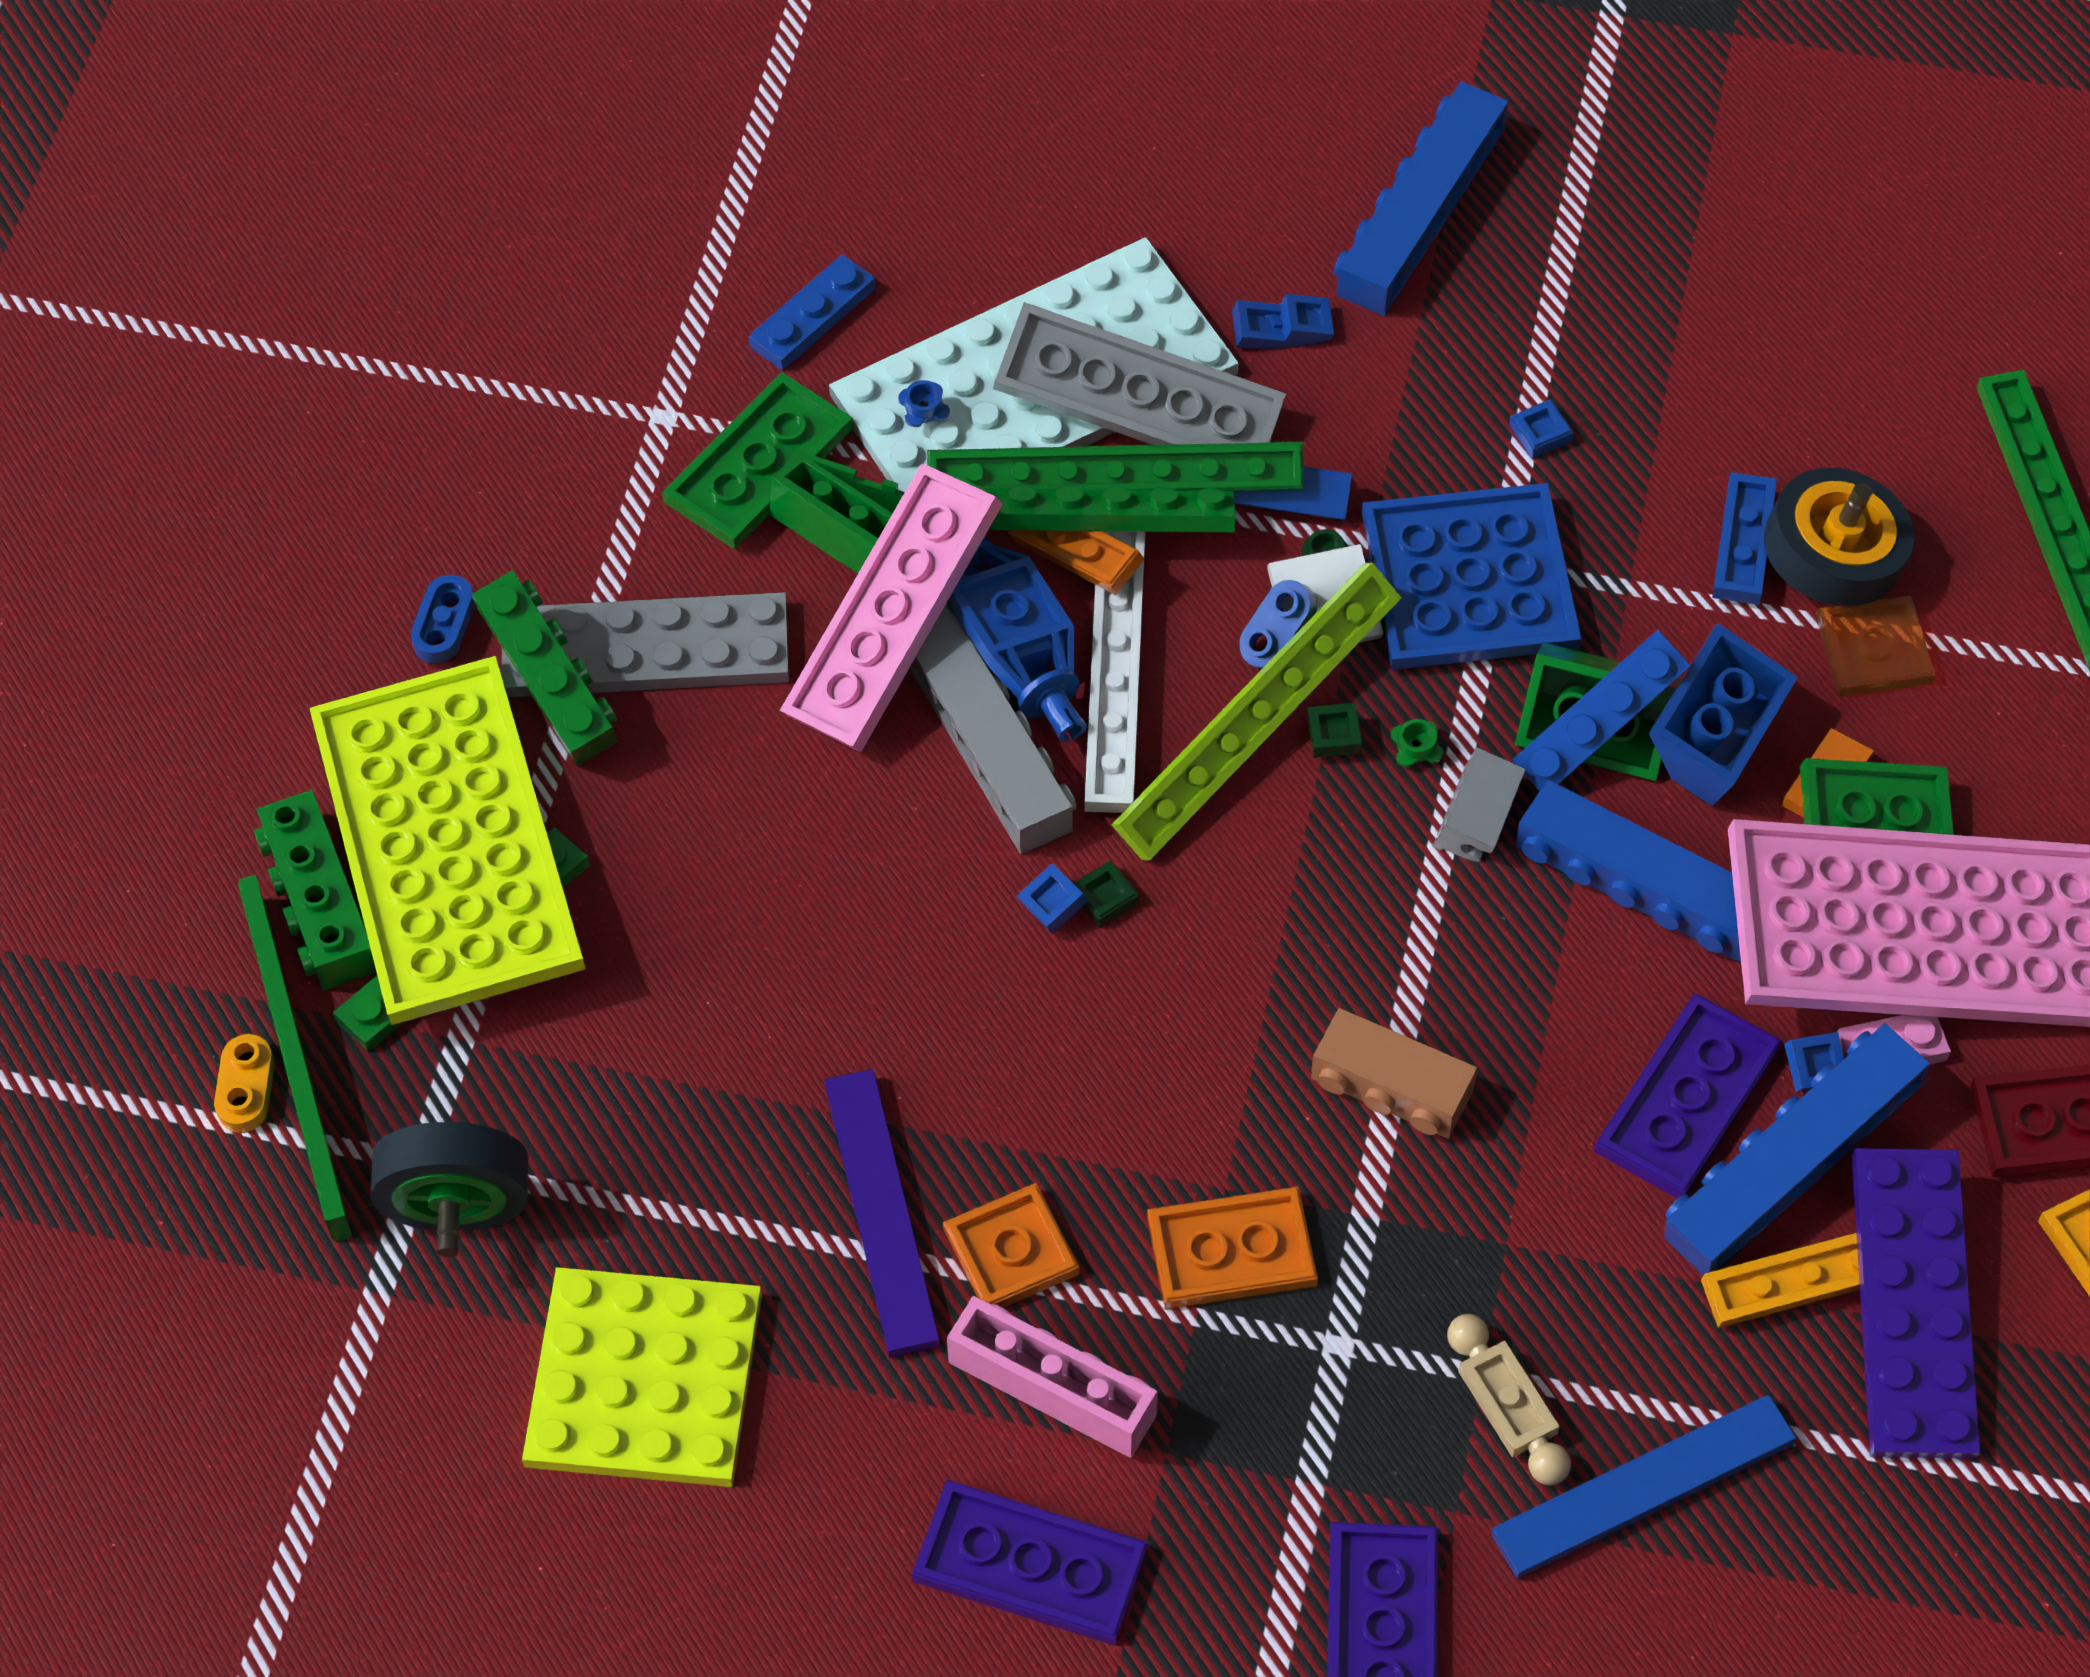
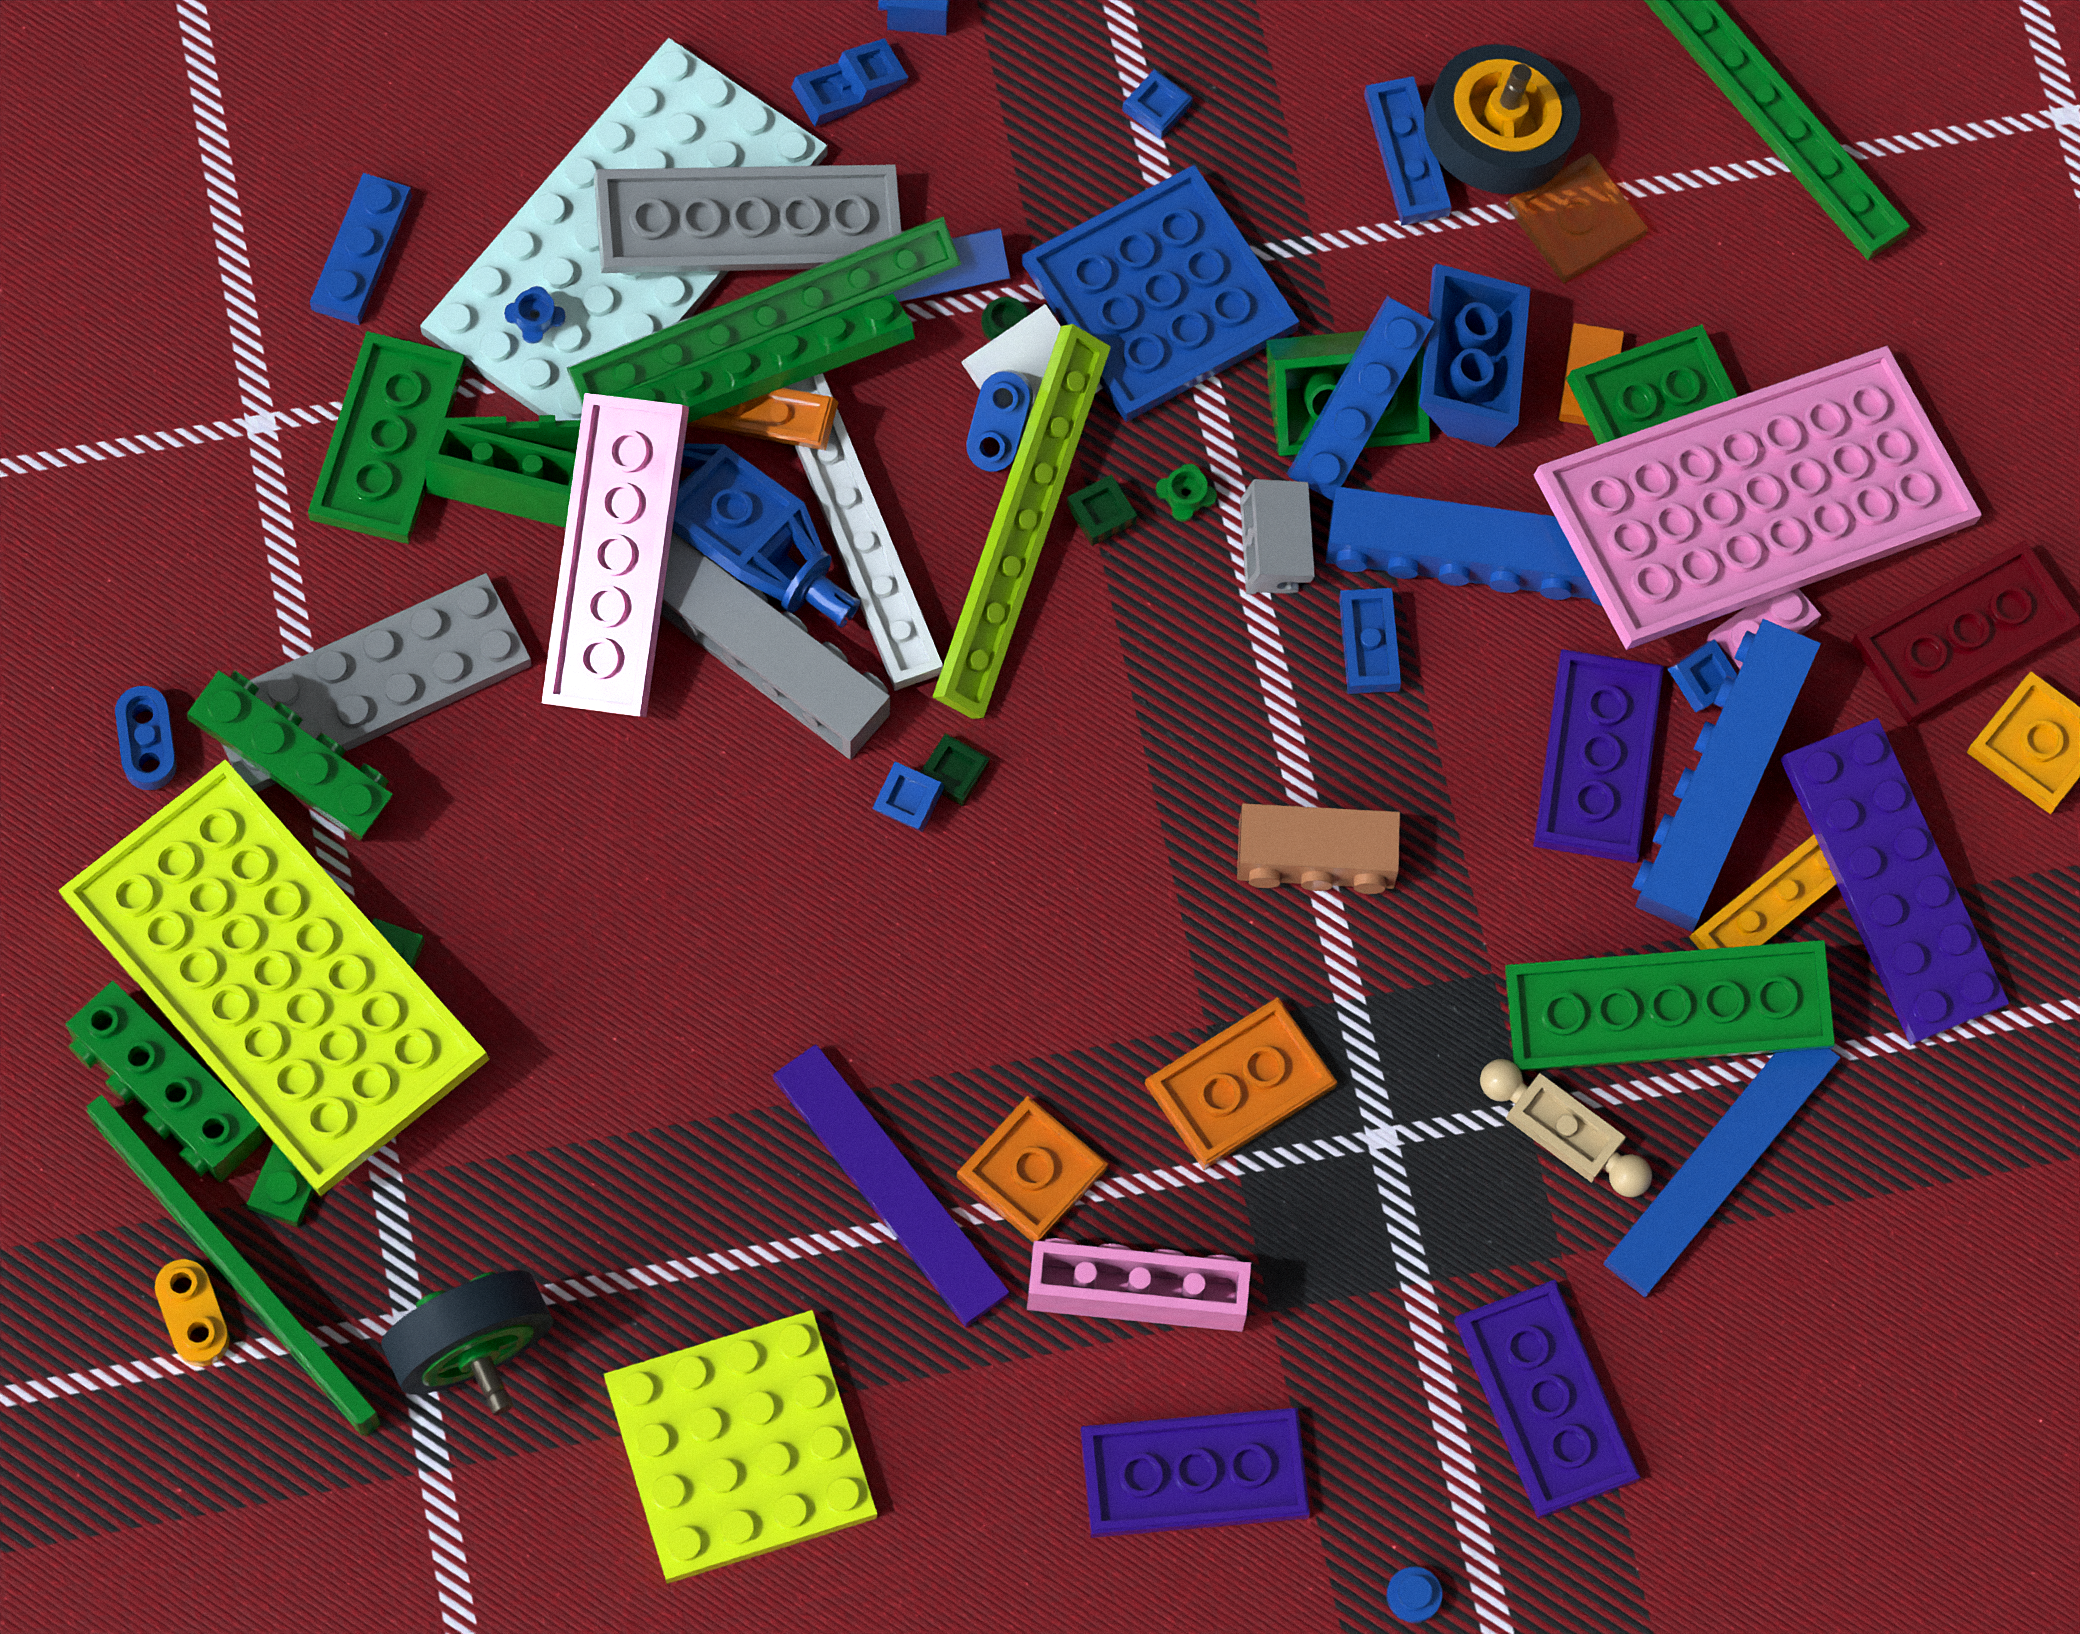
camera: 30 degrees left, 10 degrees up
none -> blue plate [1339,588,1401,694]
none -> green plate [1505,940,1835,1072]

